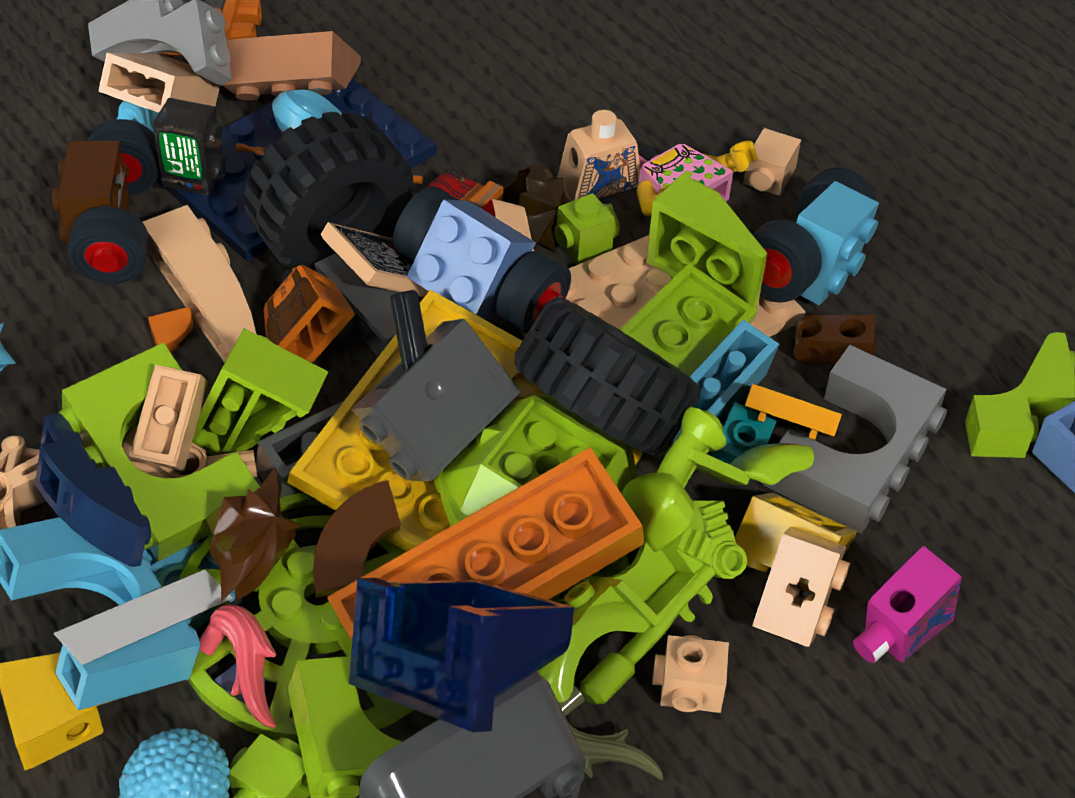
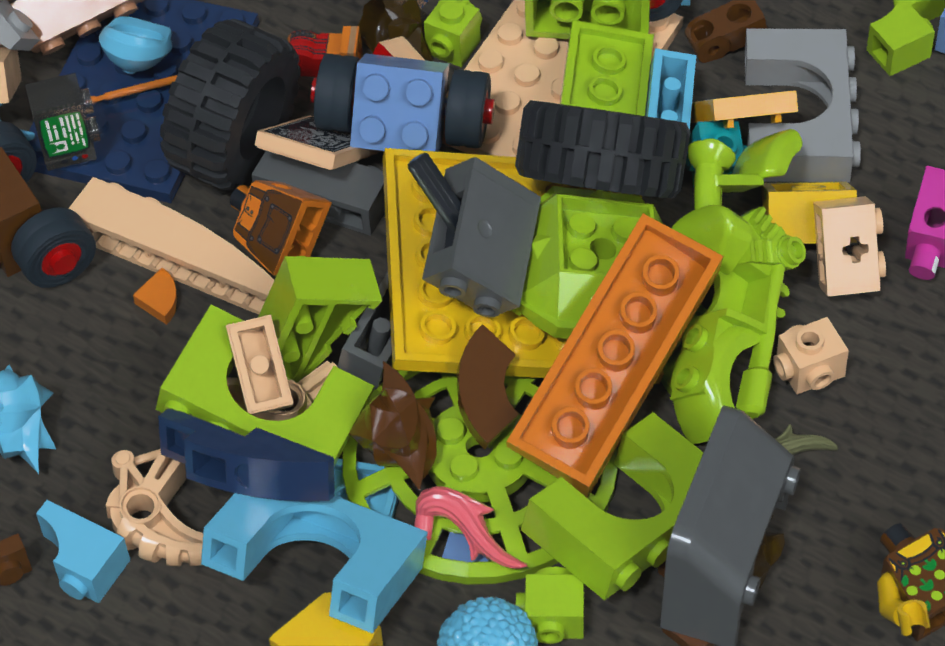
camera: 25 degrees left, 5 degrees up
white sticker [53,569,233,665] -> none
clear blue windscreen [349,578,574,733] -> none

